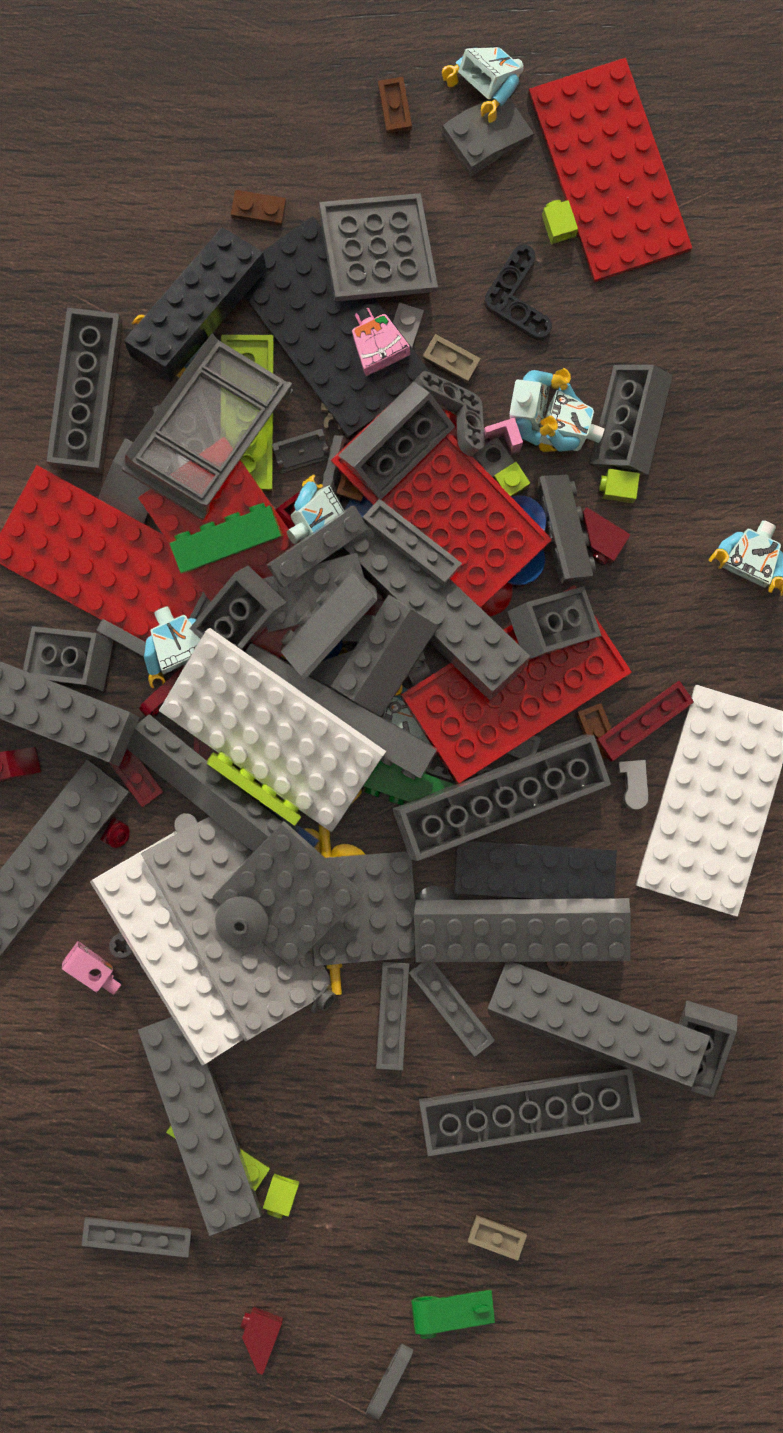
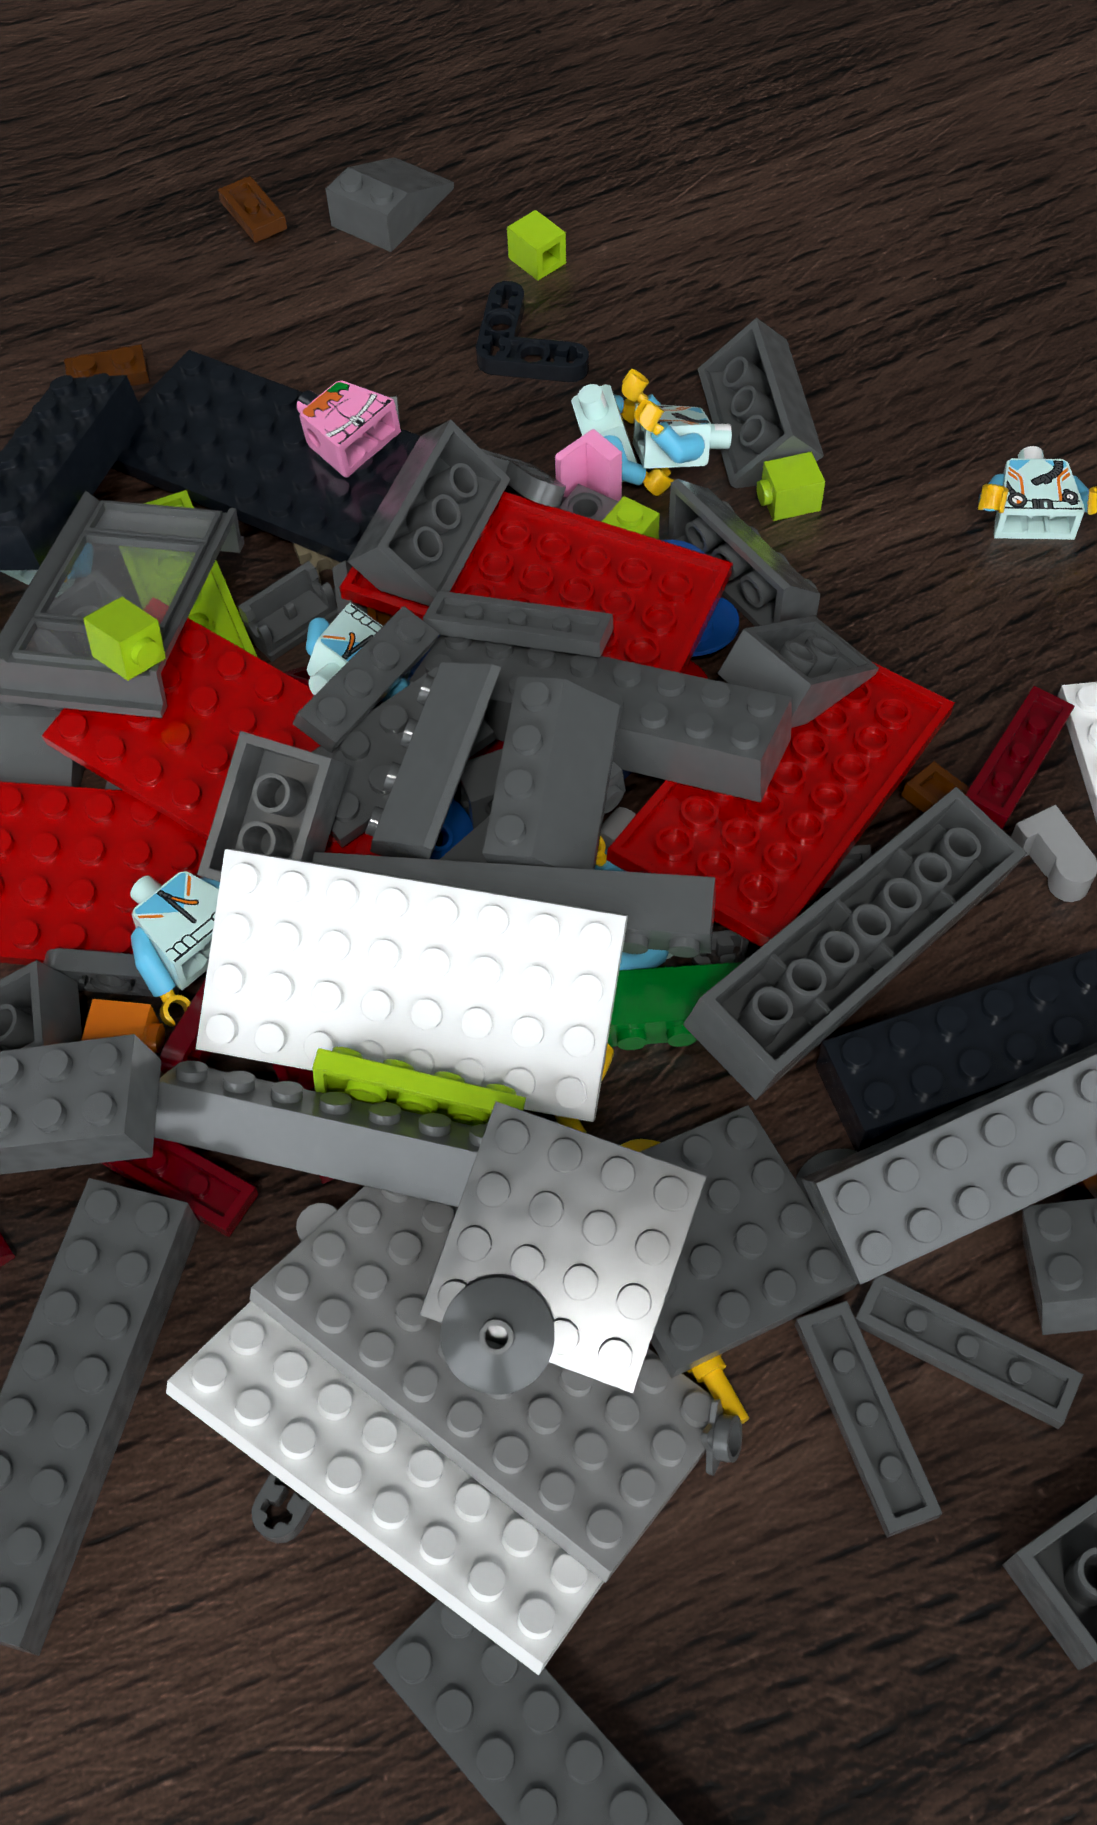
camera: 15 degrees left, 25 degrees down
bright pink torso [62,941,122,995] -> none
dark red plate [100,817,130,848] -> none
green brick [170,503,283,573] -> none
dark grey plate [318,193,438,302] -> none
dark tan plate [423,334,481,383] -> none
torso [442,48,523,123] -> none
red plate [528,58,692,282] -> none
dark red slope [582,507,630,565] -> none
none -> orange brick [81,999,165,1053]
none -> lime brick [83,596,166,681]

